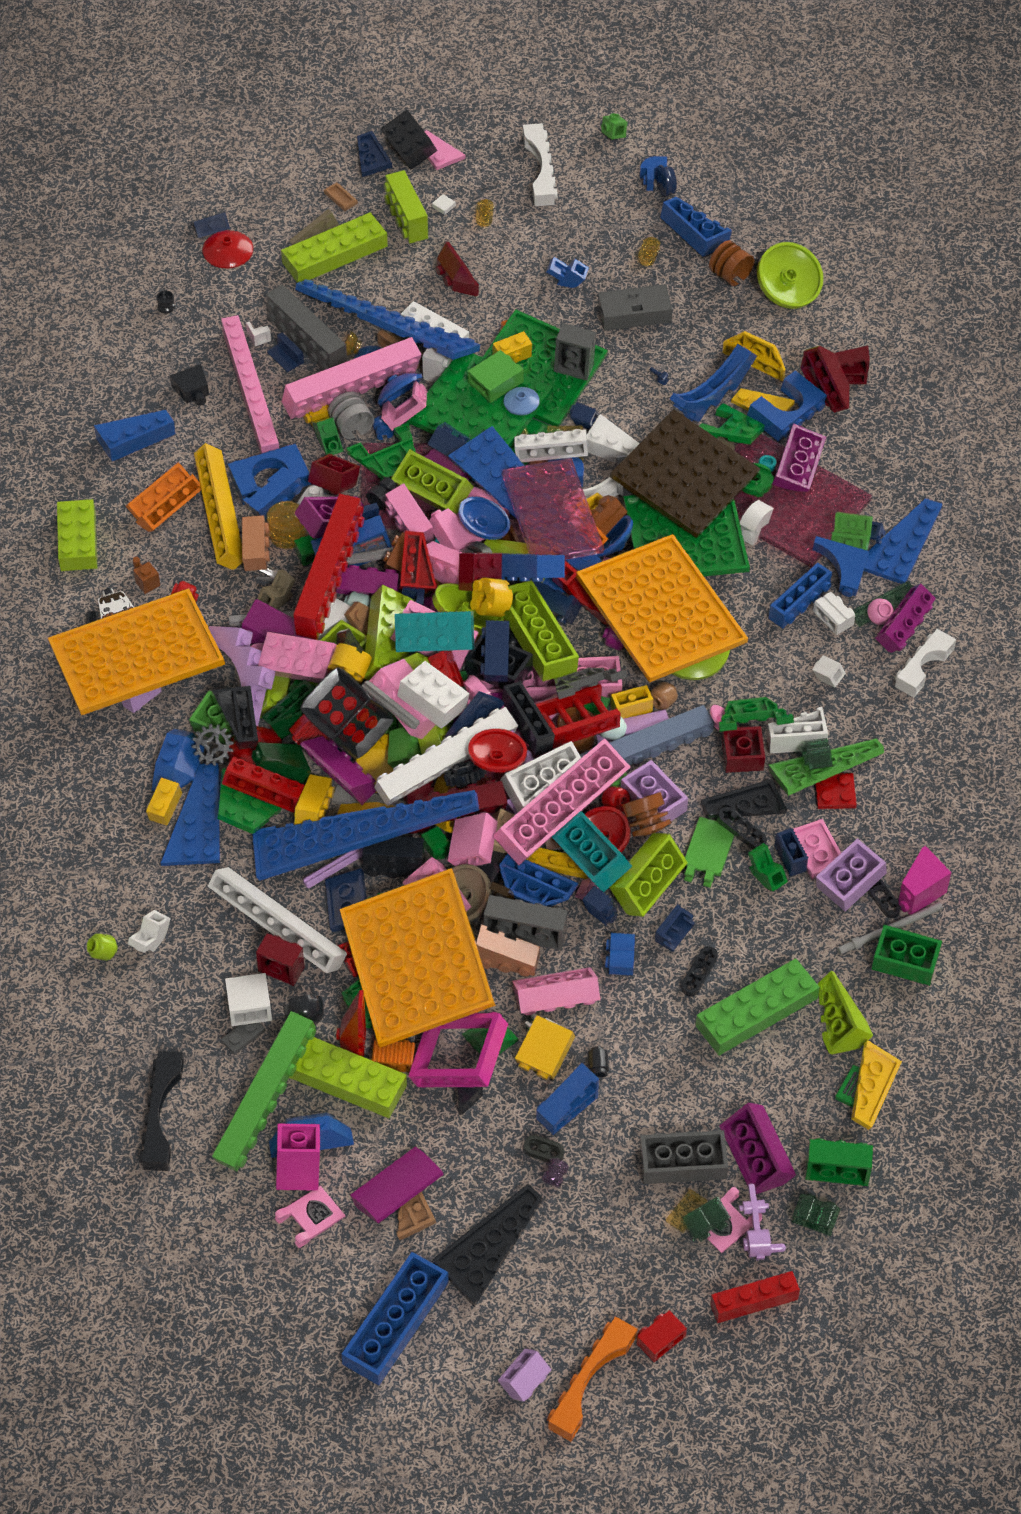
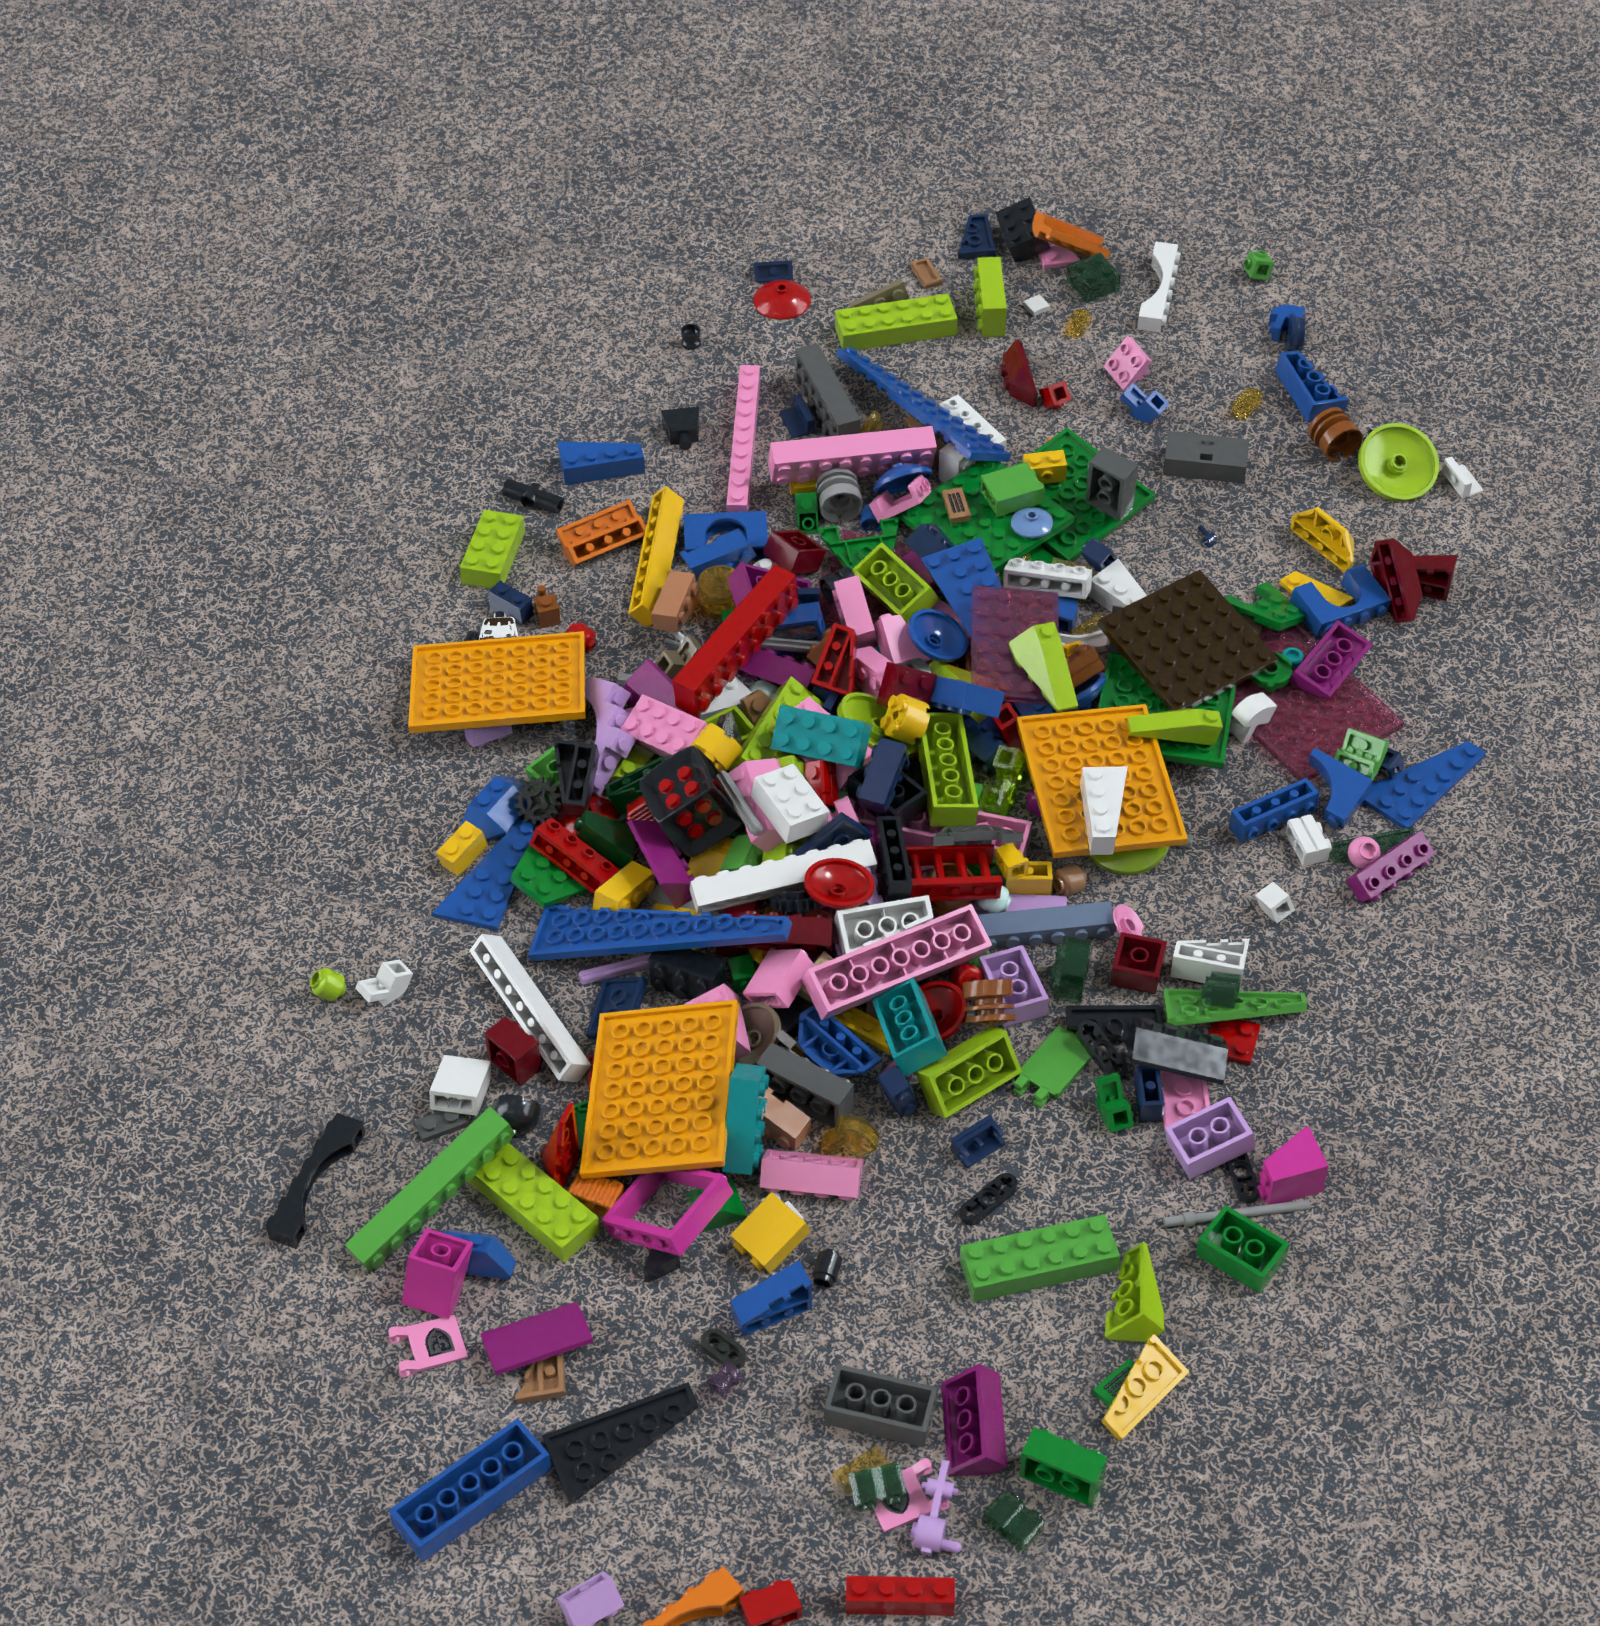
camera: 20 degrees right, 5 degrees down
white panel [246,322,271,346] -> none
blue brick [605,933,635,975] -> none
blue arch [670,344,757,422] -> none
green wing [719,697,794,732] -> none
white arch [895,629,956,698] -> none
none -> dark blue brick [487,581,534,626]
none -> black piece [502,479,564,514]
none -> teal brick [722,1063,769,1175]
none -> clear yellow brick [821,1115,880,1159]
none -> medium nougat tile [941,487,971,524]
none -> clear neon green arch [979,745,1026,817]
none -> yellow brick [995,843,1029,882]
none -> lime wedge [1009,622,1078,712]
none -> orange brick [1032,211,1111,259]
none -> red brick [1039,381,1072,410]
none -> clear green brick [1050,936,1091,1004]
none -> clear green brick [1067,253,1121,303]
none -> clear yellow axle [1071,612,1105,635]
none -> white wedge [1080,766,1128,855]
none -> bright pink plate [1103,336,1152,391]
none -> slope [1125,1017,1228,1085]
none -> lime wedge [1127,708,1223,746]
none -> white panel [1442,457,1483,498]

